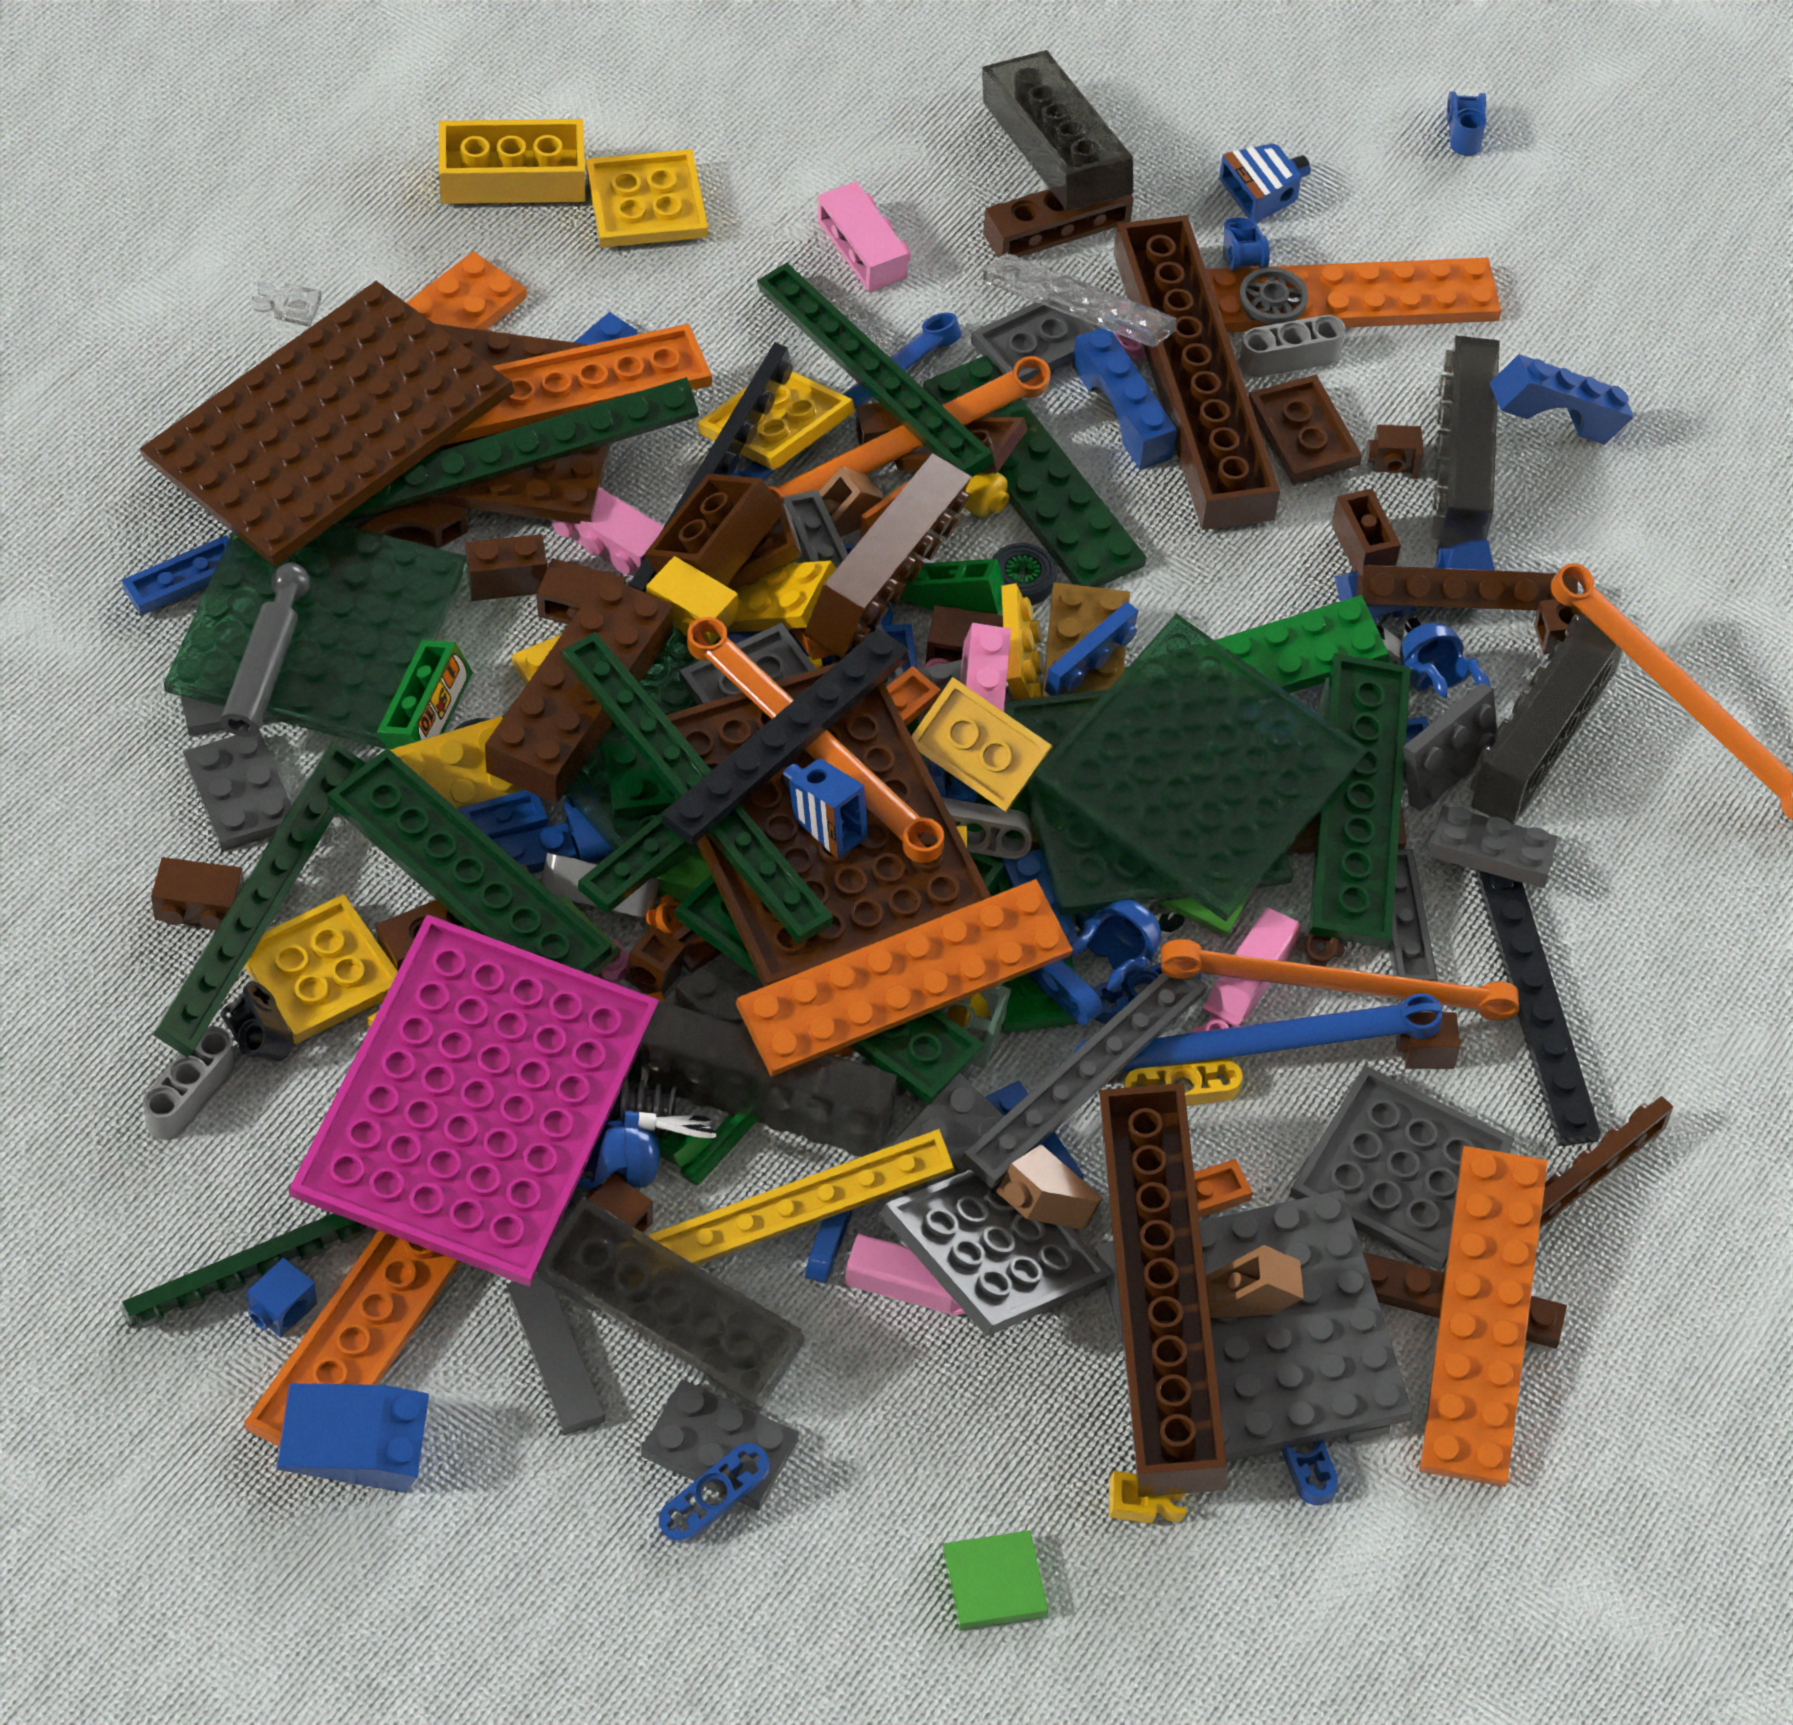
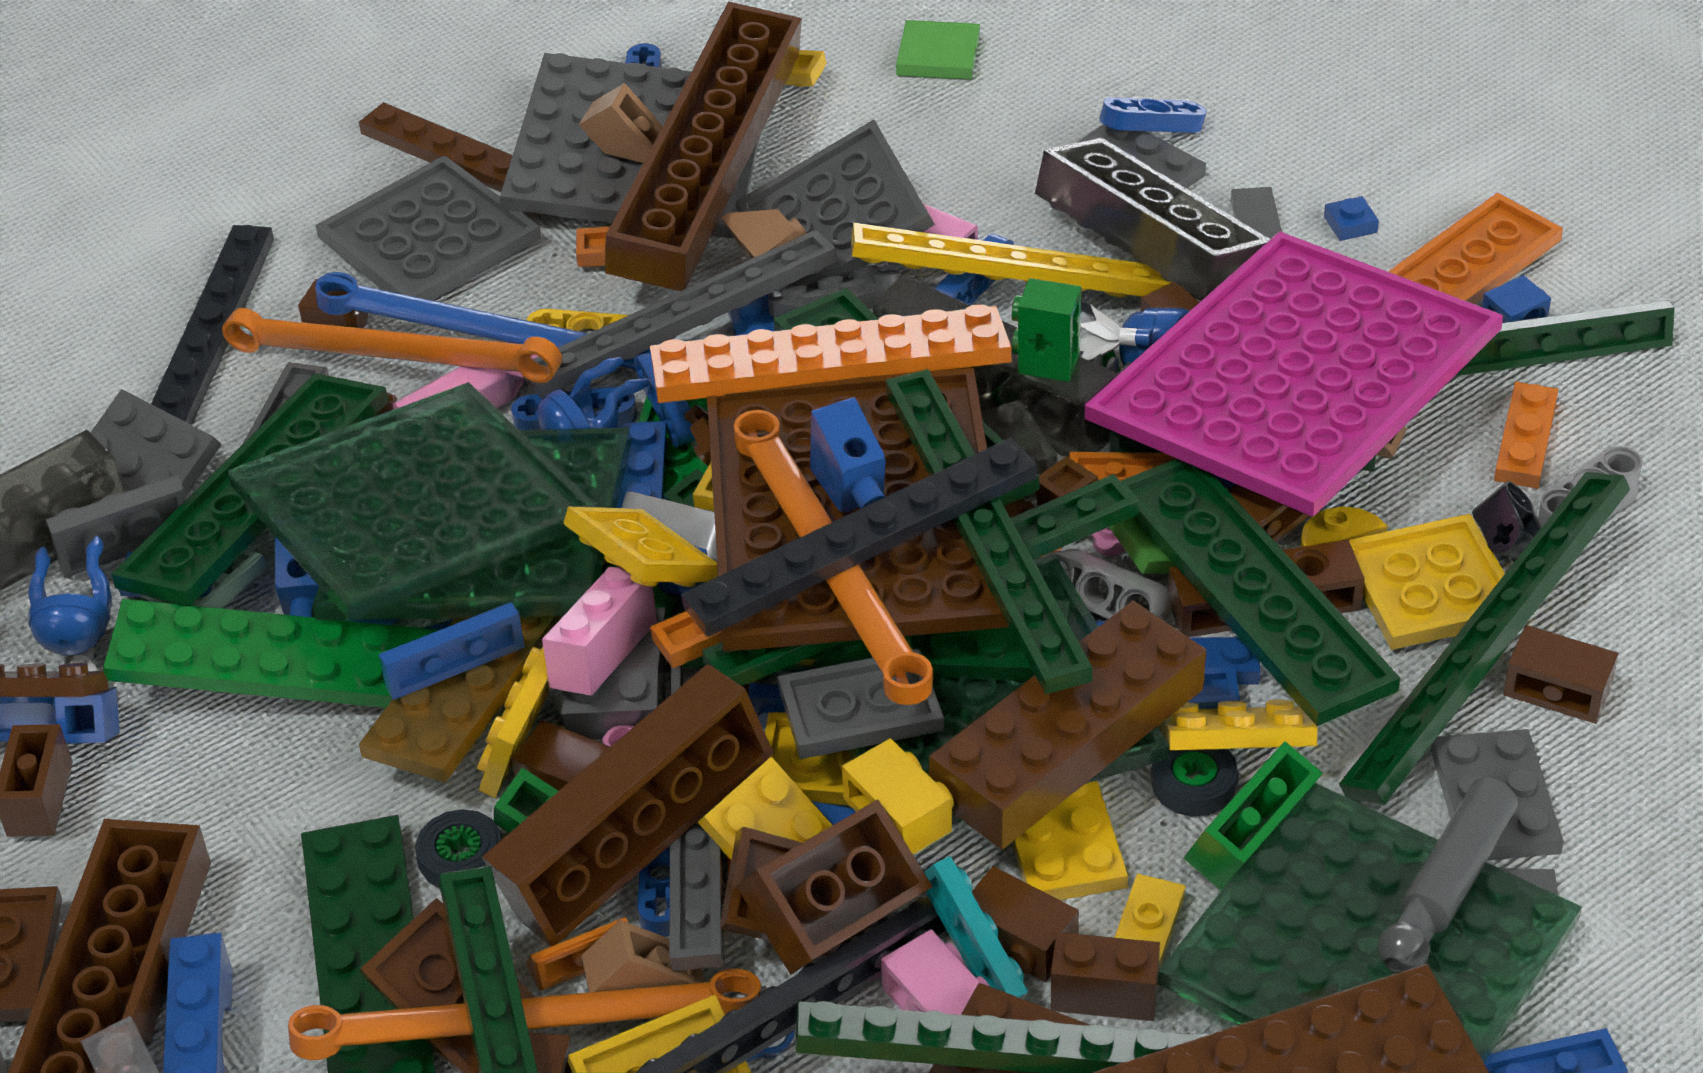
camera: 155 degrees left, 10 degrees down
blue slope [276,1383,429,1493] -> none
orange plate [1419,1146,1548,1487] -> none
reddish brown plate [1539,1096,1674,1230] -> none
none -> teal plate [924,856,1028,998]
none -> green brick [1011,278,1081,382]
none -> yellow plate [1114,873,1186,971]
none -> blue plate [1324,196,1379,241]
none -> orange plate [1494,381,1559,489]

